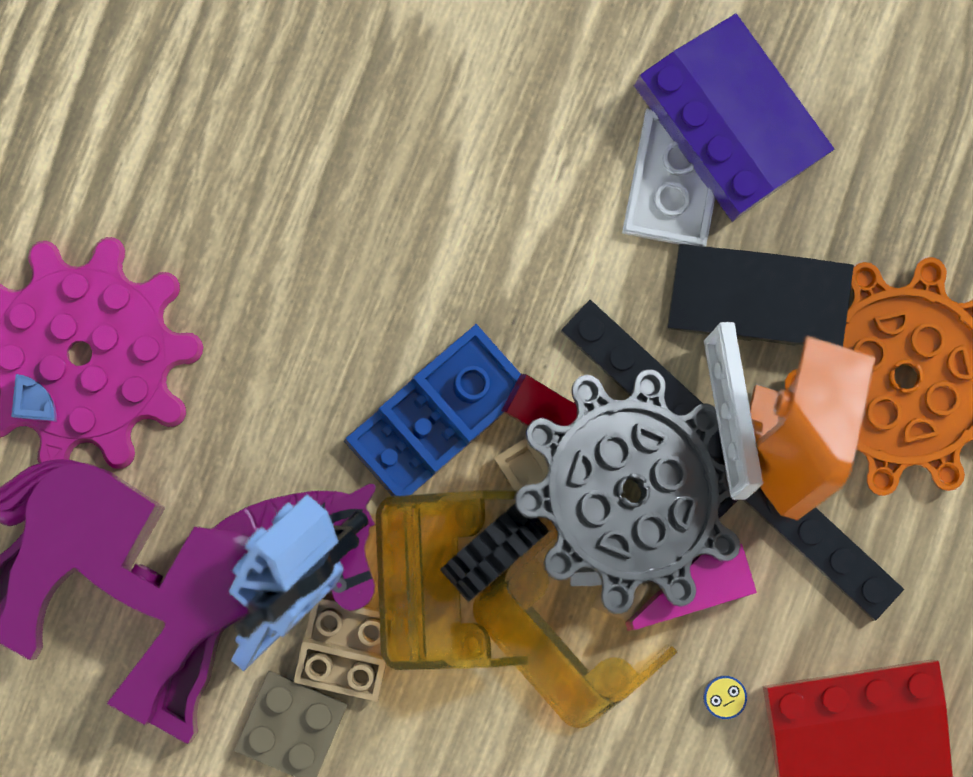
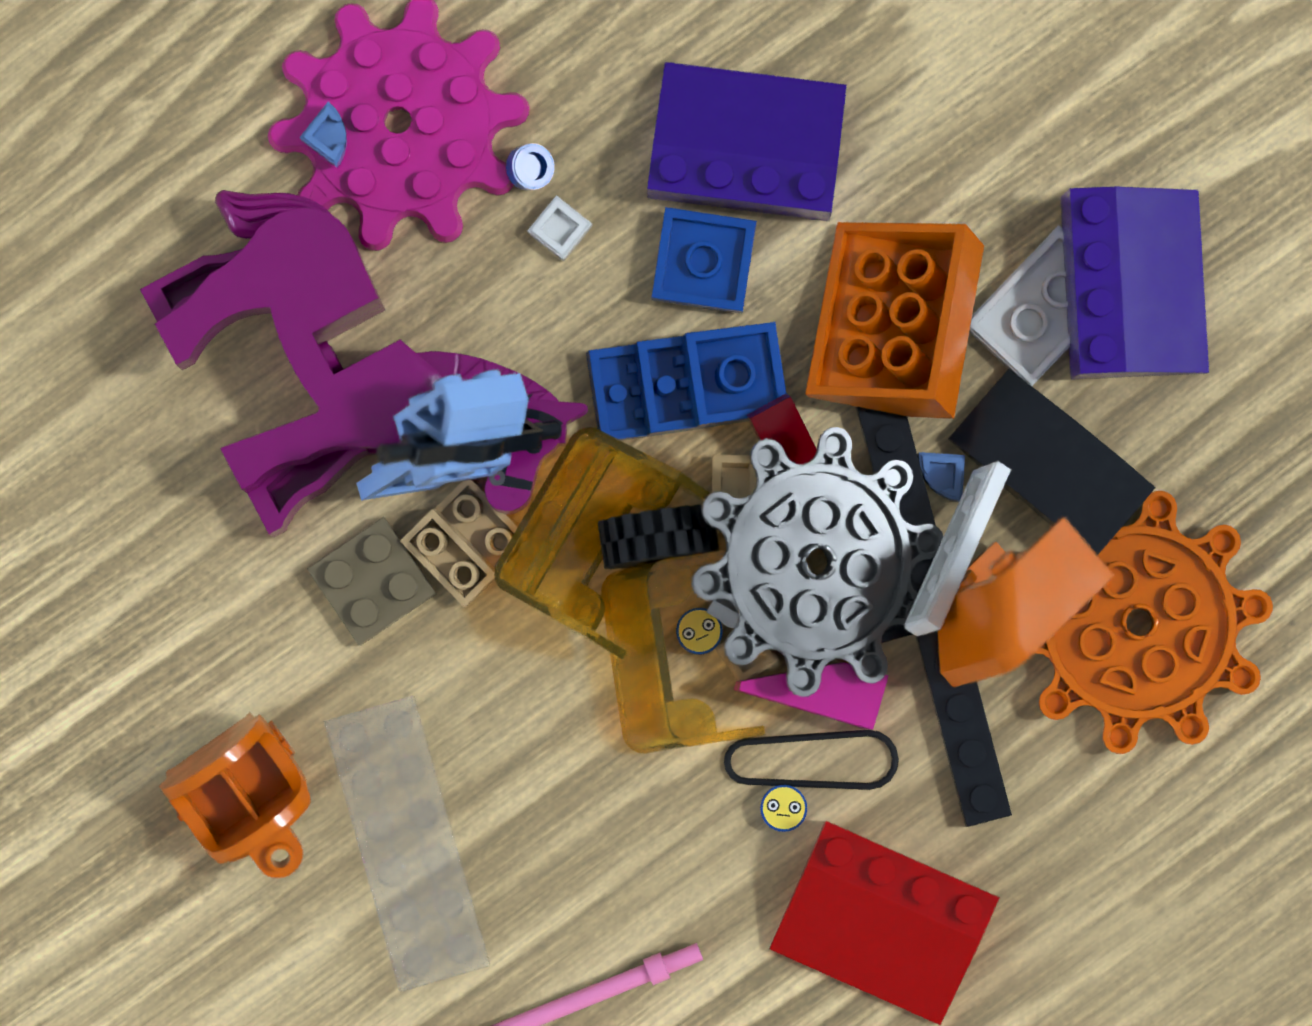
camera: 40 degrees right, 0 degrees up
none -> tile [506,143,555,191]
none -> white tile [527,195,592,262]
none -> dark purple slope [647,62,847,221]
none -> blue plate [651,207,757,314]
none -> light yellow tile [676,608,723,655]
none -> black piece [724,730,899,790]
none -> orange slope [805,222,984,419]
none -> medium blue tile [918,452,965,502]

